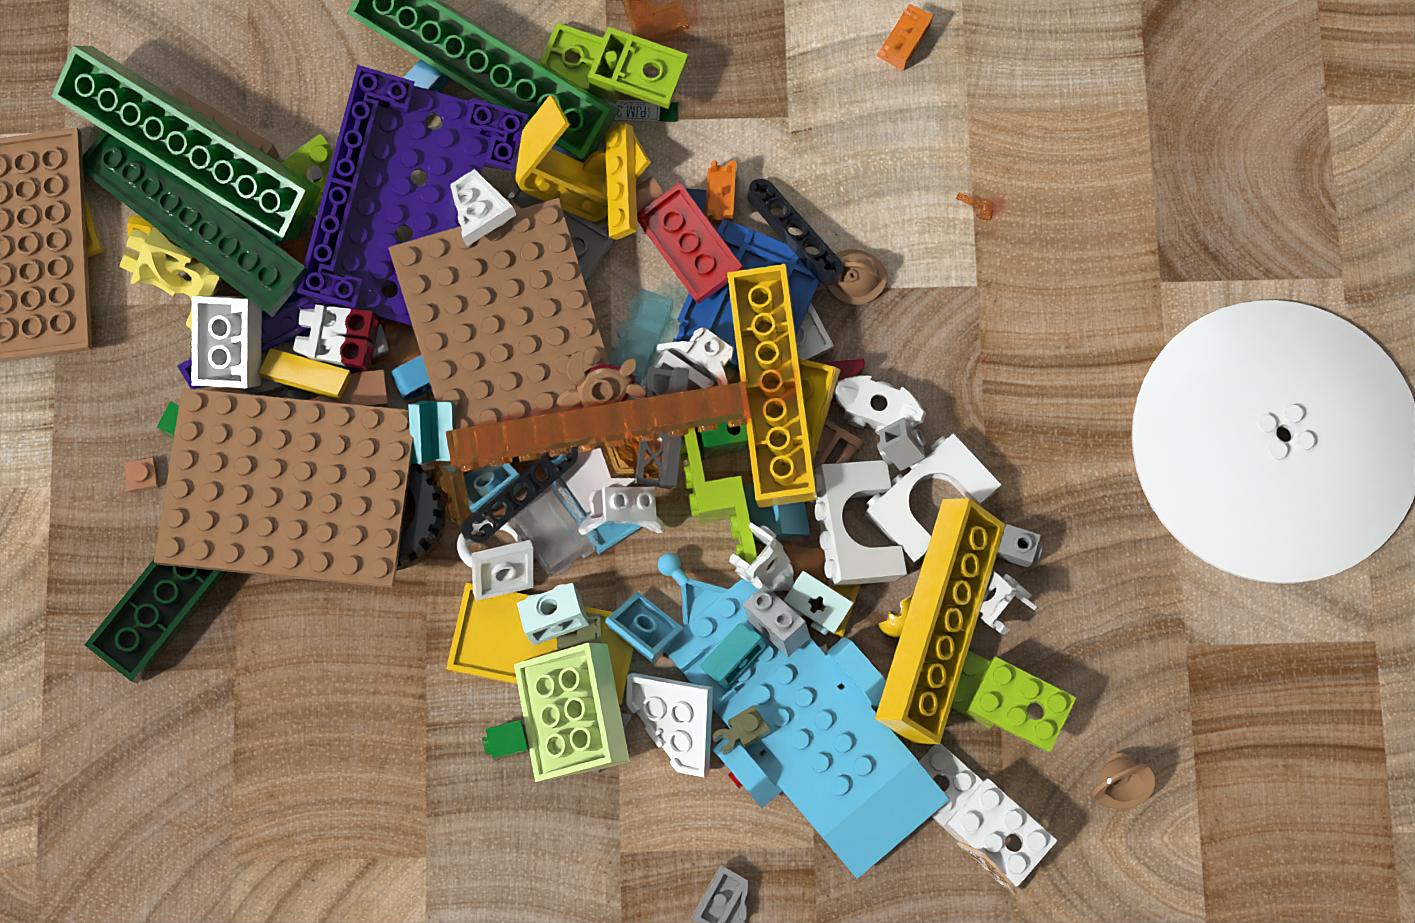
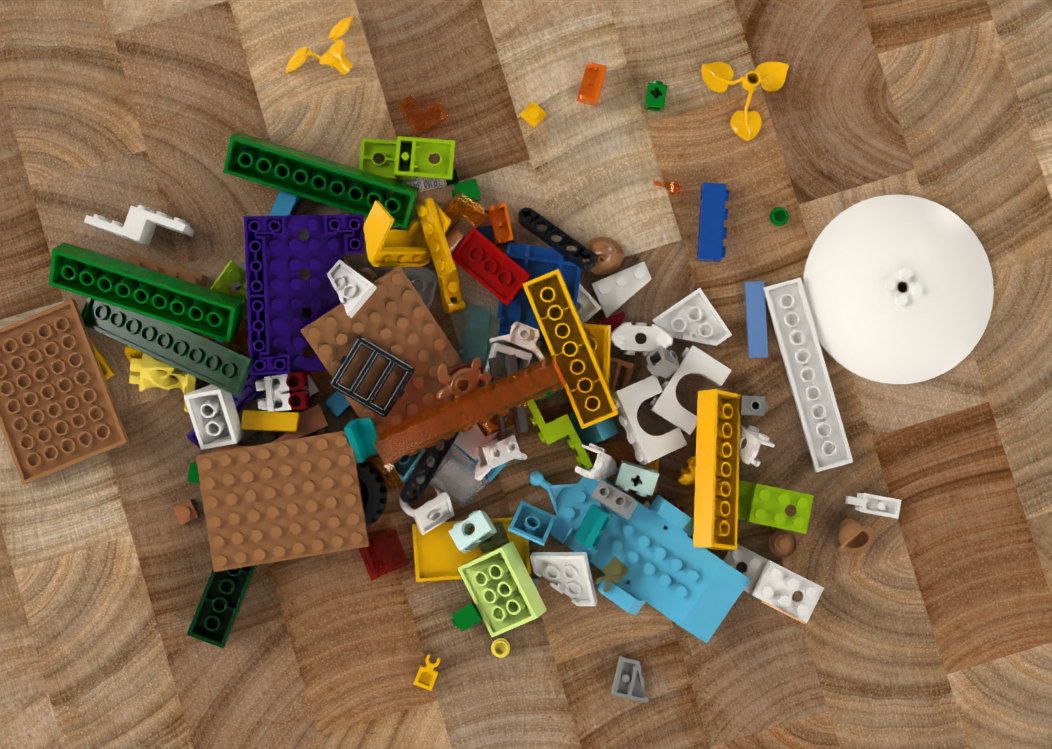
camera: 10 degrees left, 10 degrees up
none -> white bracket [84,205,195,246]
none -> black bar [330,336,415,417]
none -> clear red bracket [359,529,409,581]
none -> yellow plate [413,653,440,691]
none -> yellow plate [437,260,465,313]
none -> clear orange plate [442,192,489,230]
none -> green brick [451,179,481,206]
none -> light yellow plate [491,638,510,658]
none -> yellow plate [520,101,547,129]
none -> white wing [591,262,652,318]
none -> green brick [644,81,667,112]
none -> white plate [652,288,732,346]
none -> blue brick [696,182,729,263]
none -> yellow plant [701,62,789,141]
none -> medium blue tile [744,281,768,358]
none -> white plate [763,277,853,472]
none -> medium nougat plate [768,529,798,558]
none -> green plate [769,207,789,226]
none -> white hinge [845,493,902,519]

